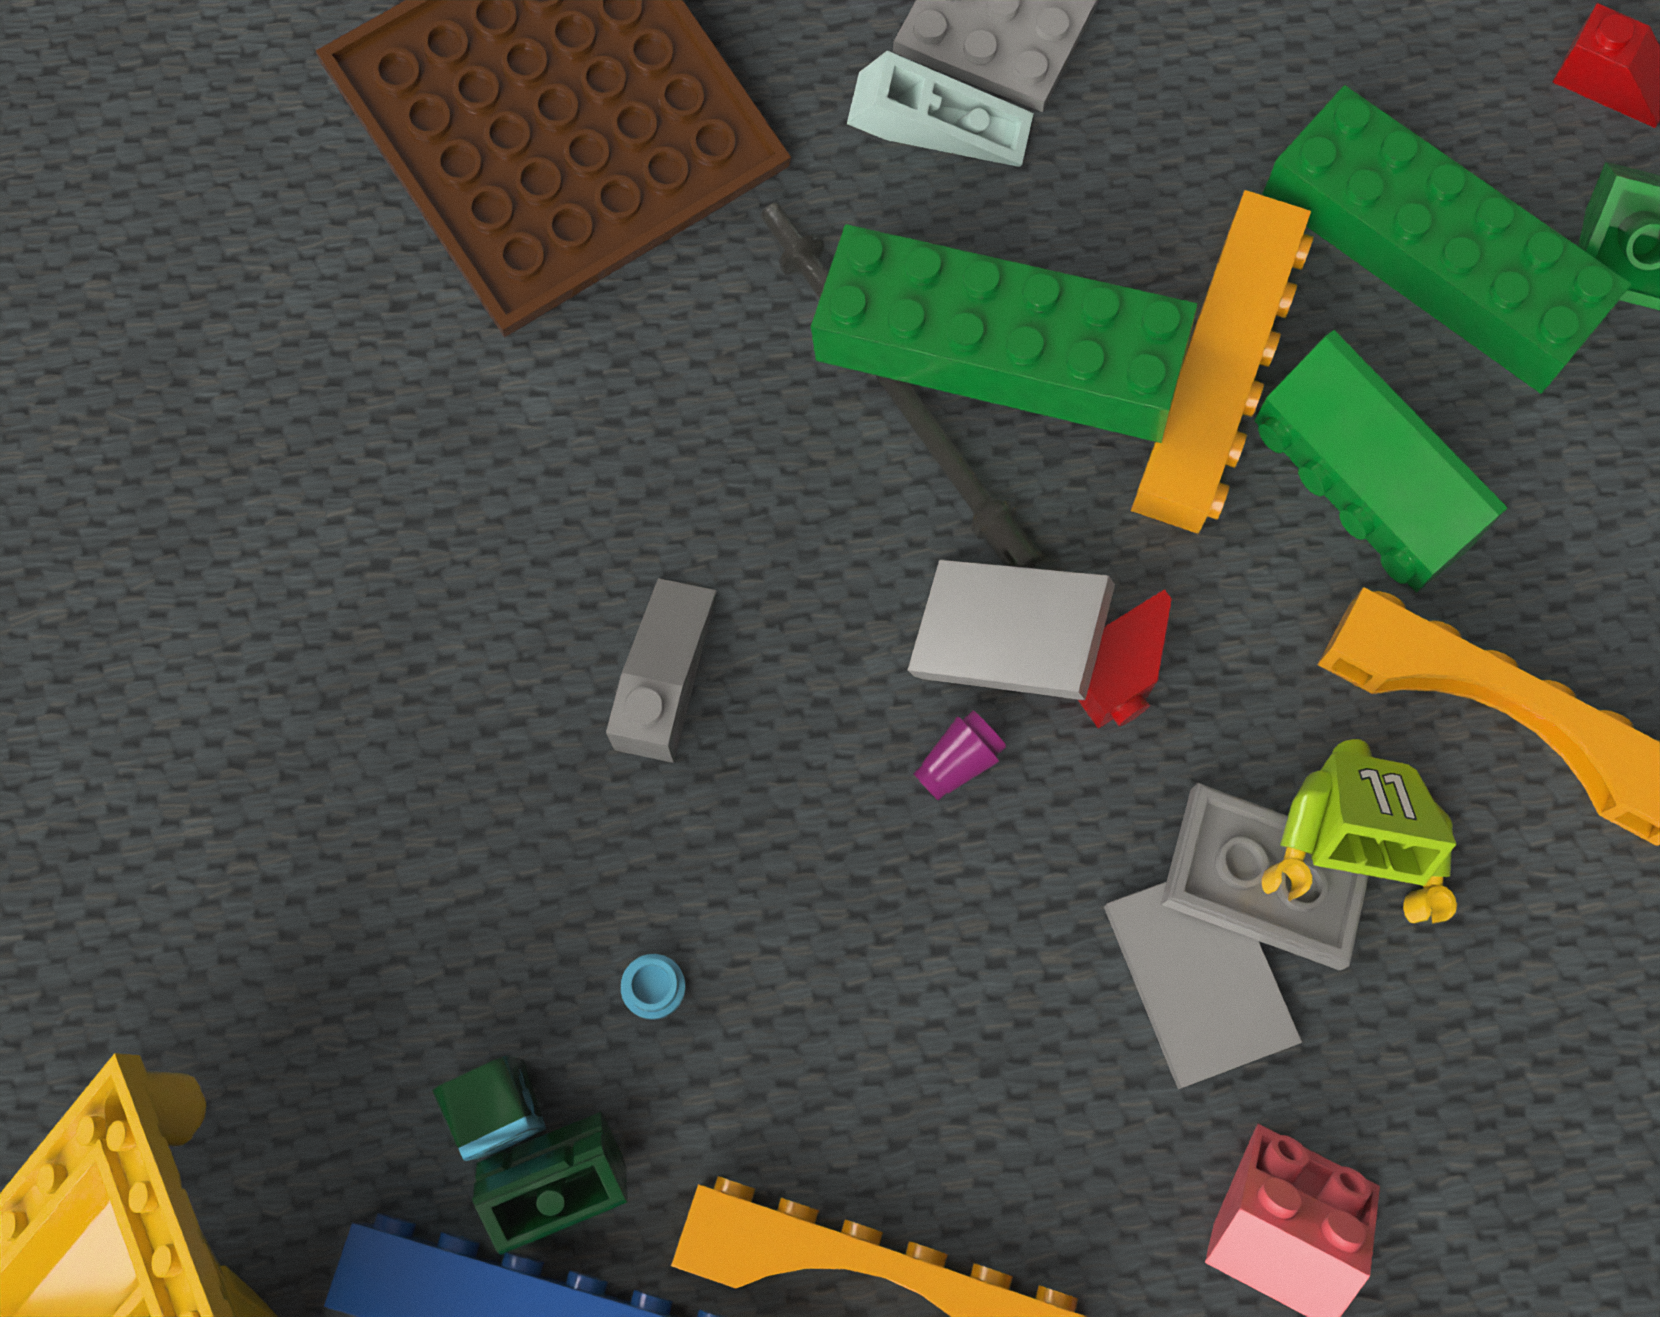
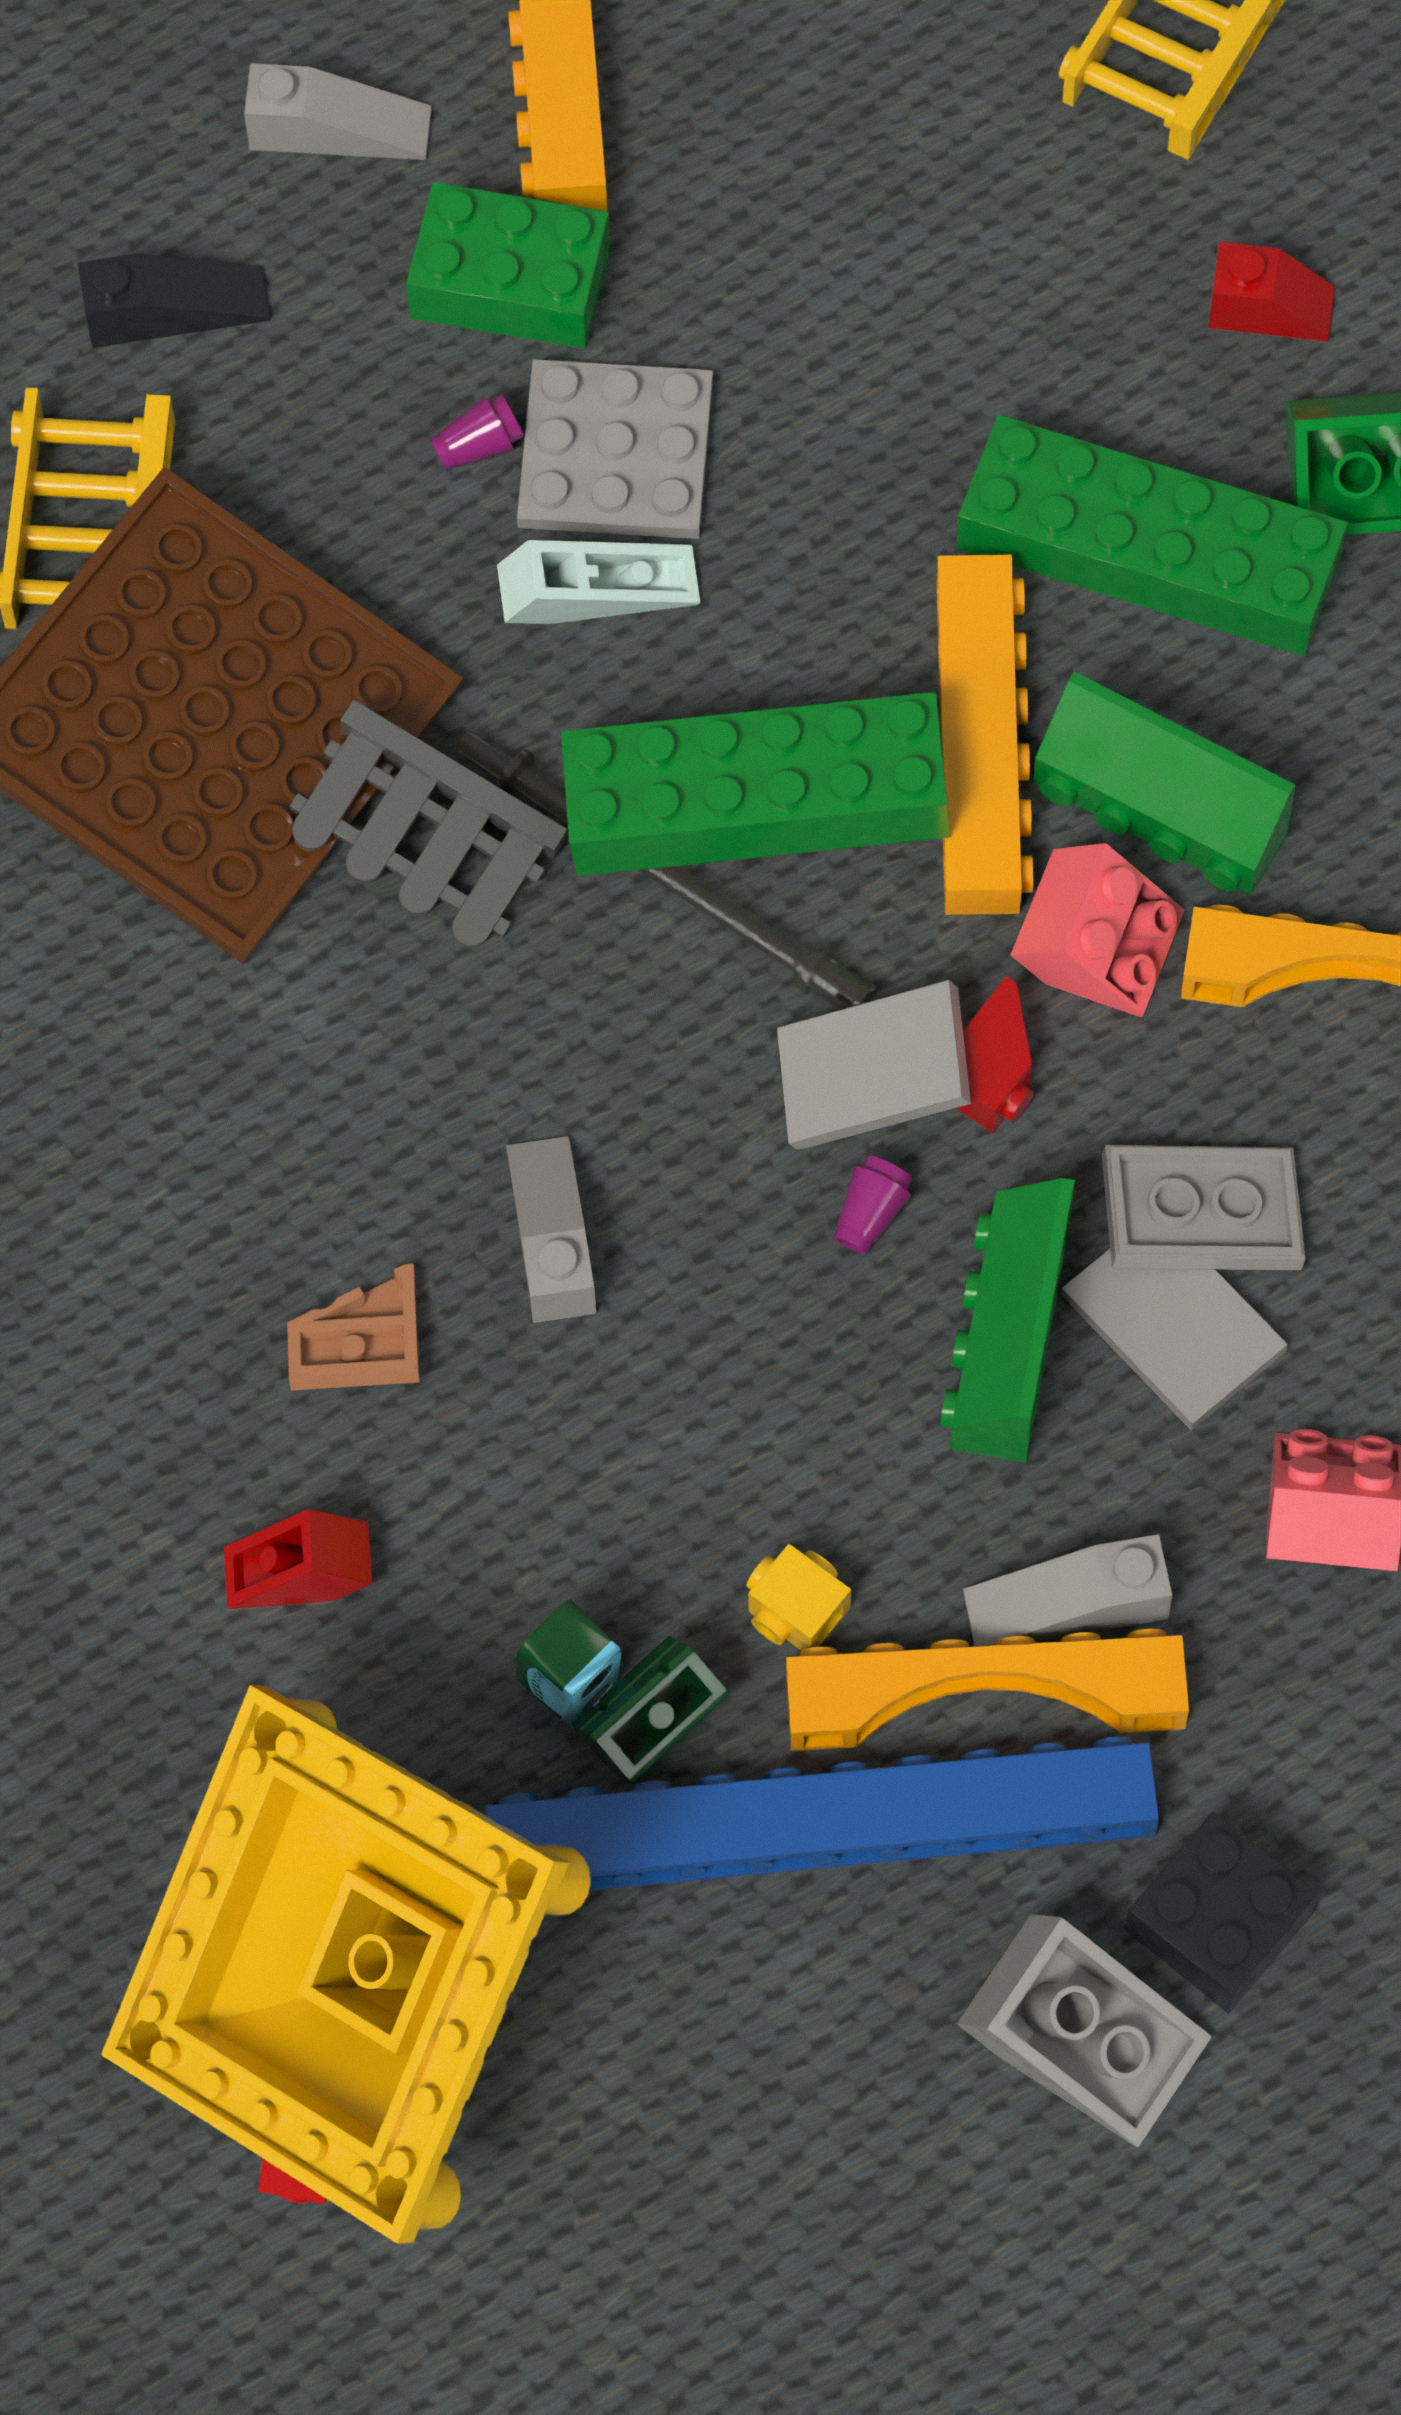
camera: 20 degrees left, 5 degrees down
medium azure plate [620,954,686,1020] -> none
lime torso [1262,739,1457,924] -> none
none -> red slope [224,1509,372,1609]
none -> nougat wing [287,1264,420,1391]
none -> dark grey fence [290,699,567,948]
none -> yellow brick [746,1544,851,1651]
none -> green slope [940,1178,1075,1463]
none -> light grey slope [963,1534,1172,1647]
none -> coral slope [1010,843,1185,1017]

